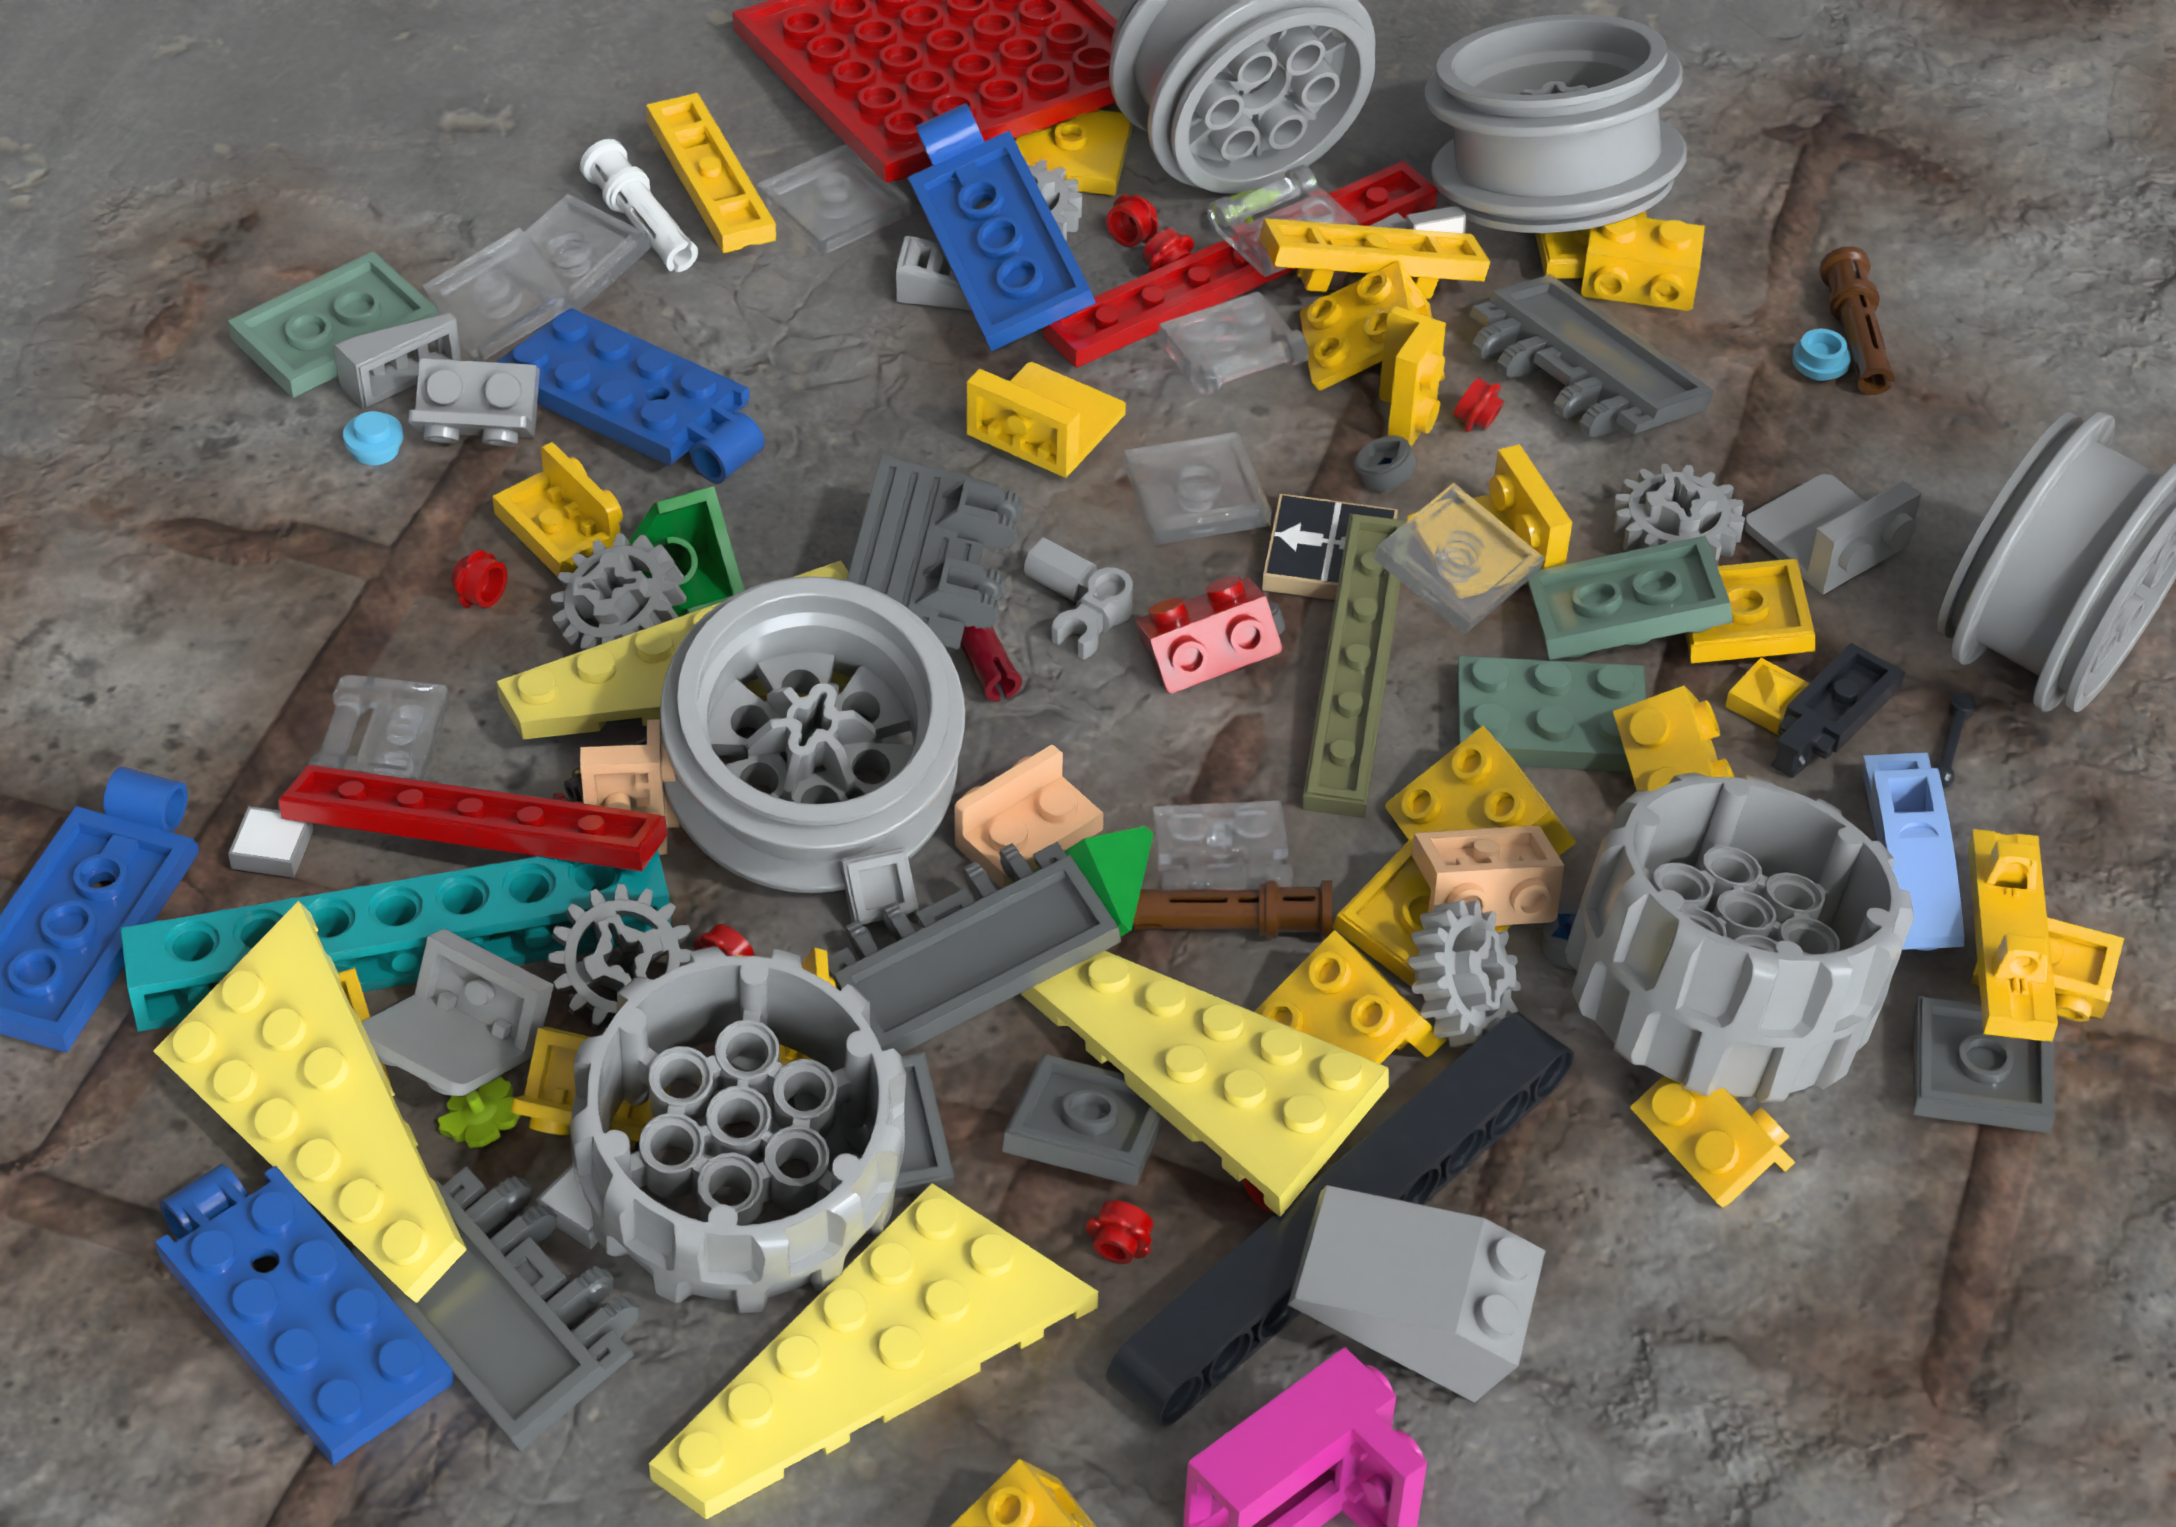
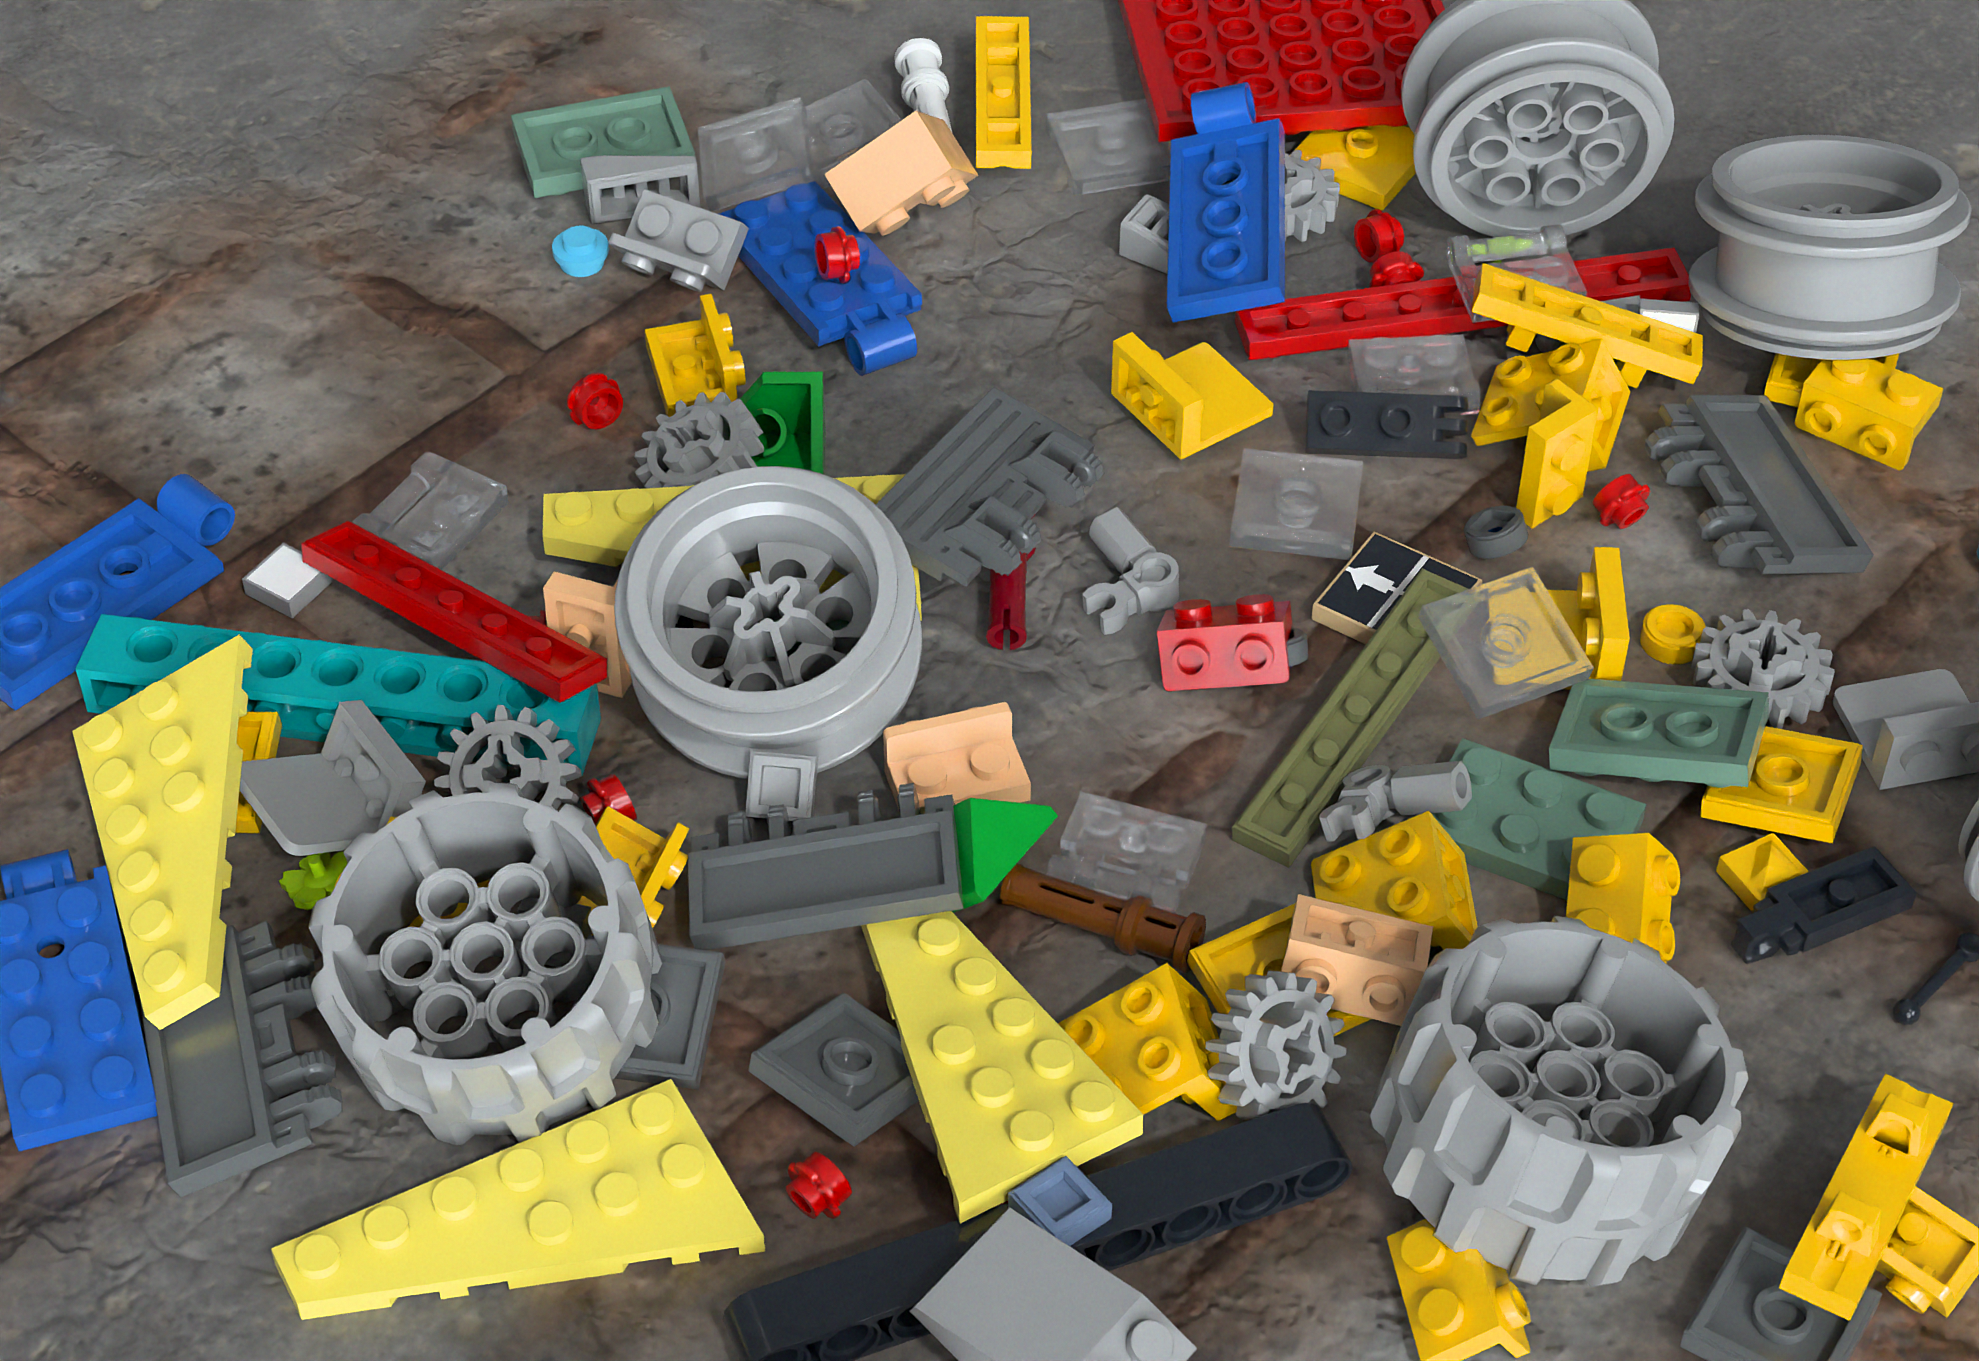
camera: 25 degrees right, 0 degrees up
light blue slope [1863,752,1965,951] -> none
none -> red plate [815,226,860,283]
none -> light nougat slope [824,111,978,236]
none -> sand blue tile [1008,1156,1112,1246]
none -> black hinge [1305,390,1468,459]
none -> light grey bar [1320,761,1472,842]
none -> yellow tile [1640,604,1706,665]

